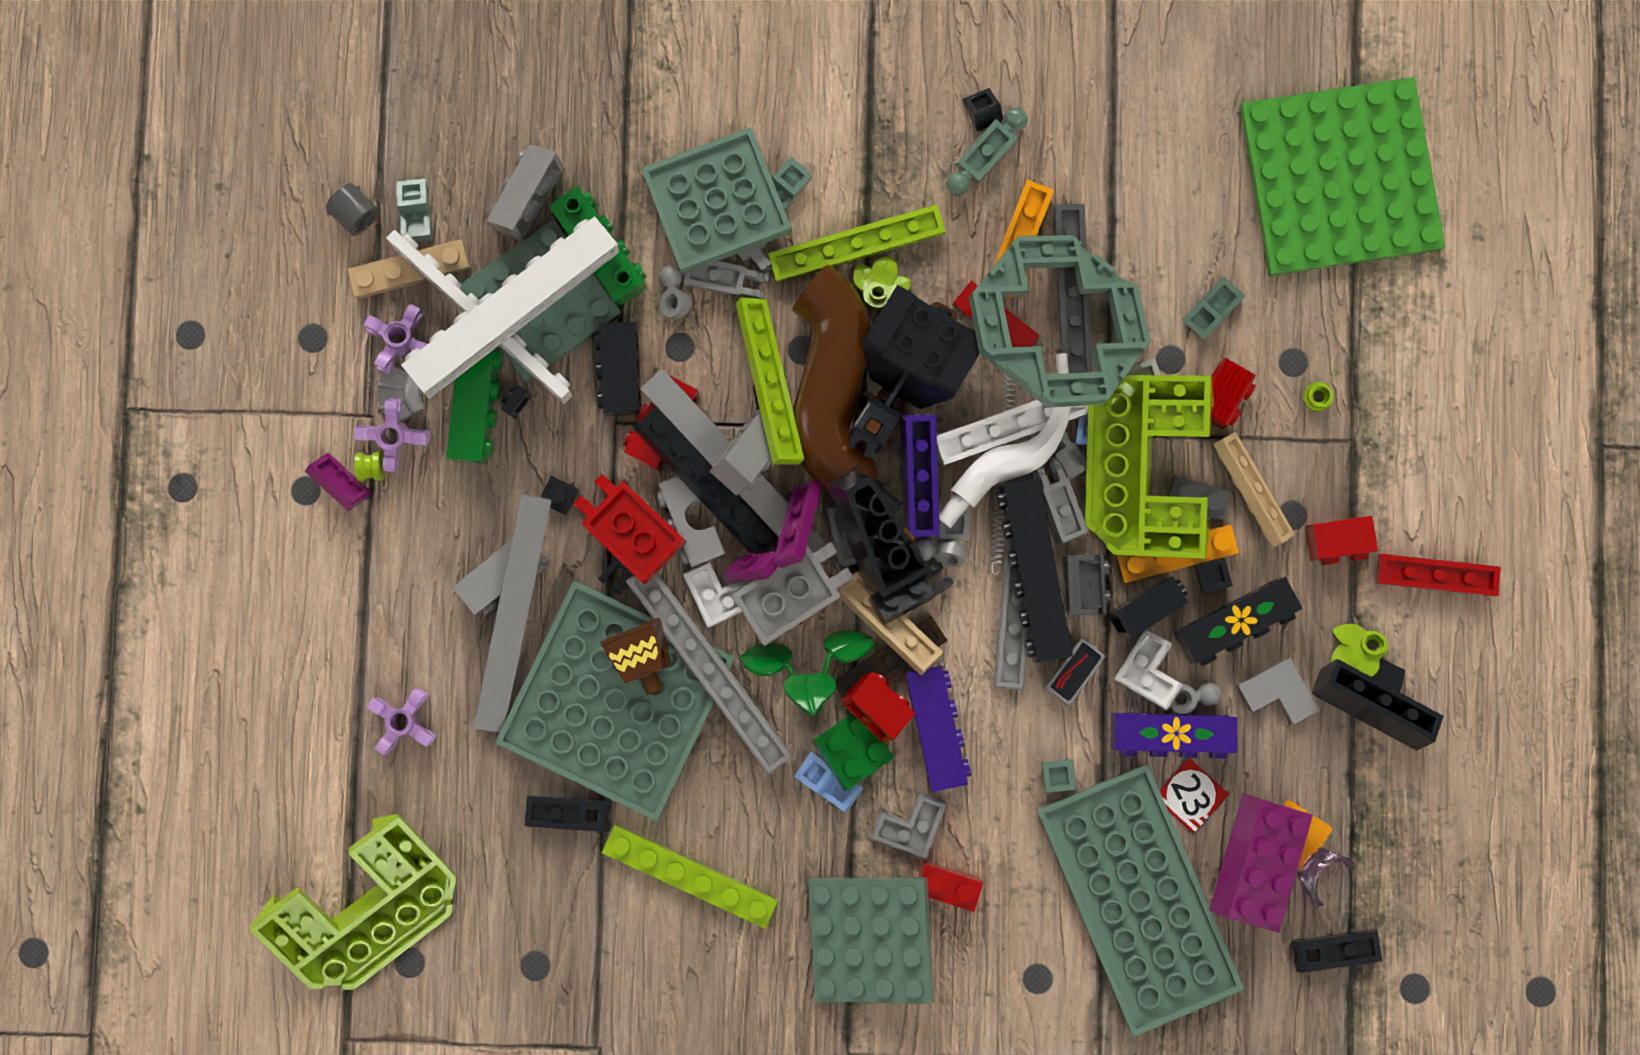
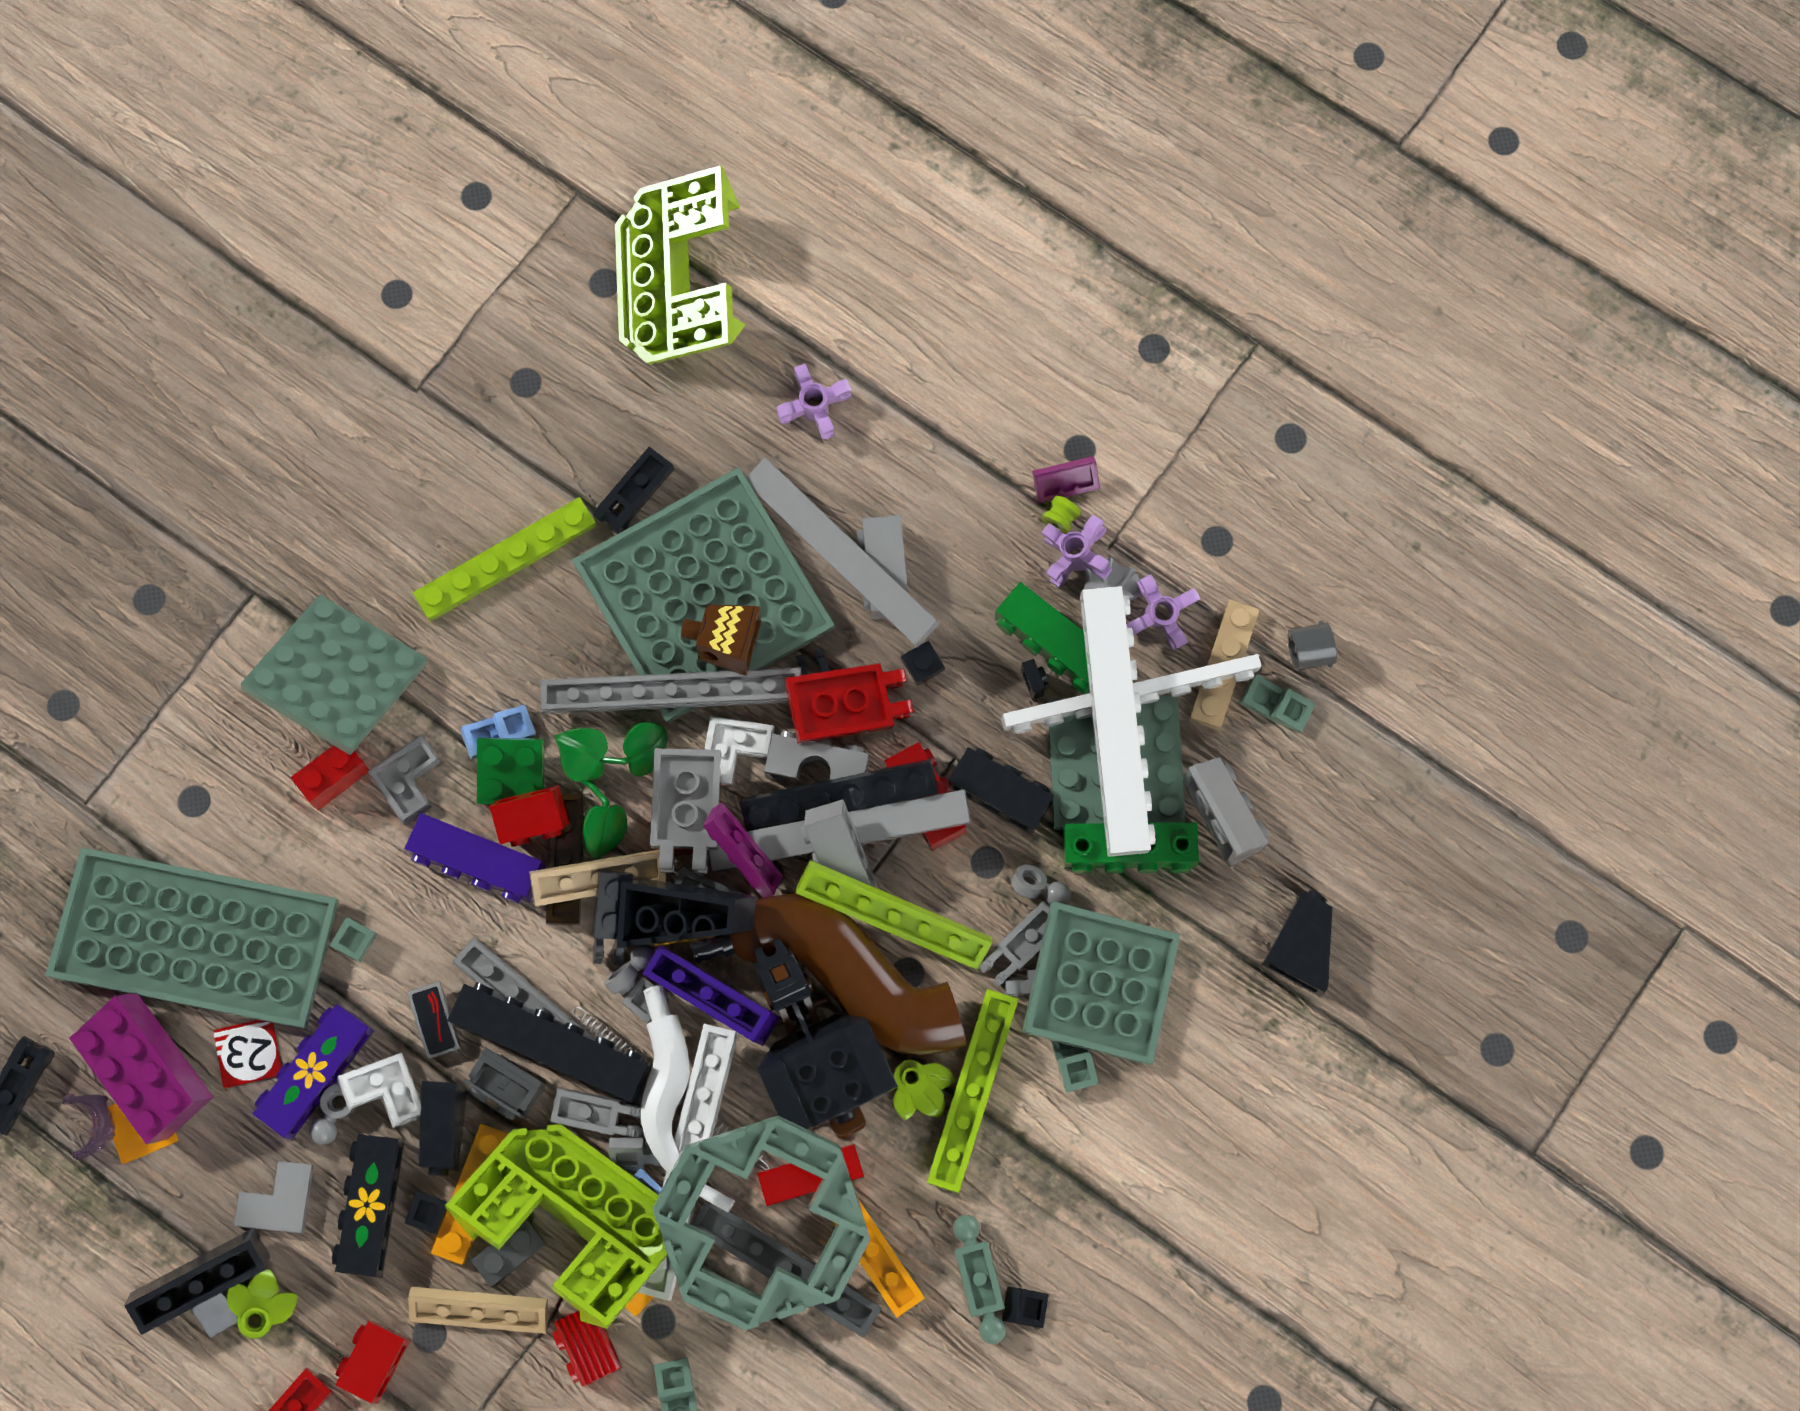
camera: 125 degrees right, 10 degrees down
magenta plate [723,551,779,584] -> none
none -> black slope [1261,891,1333,997]

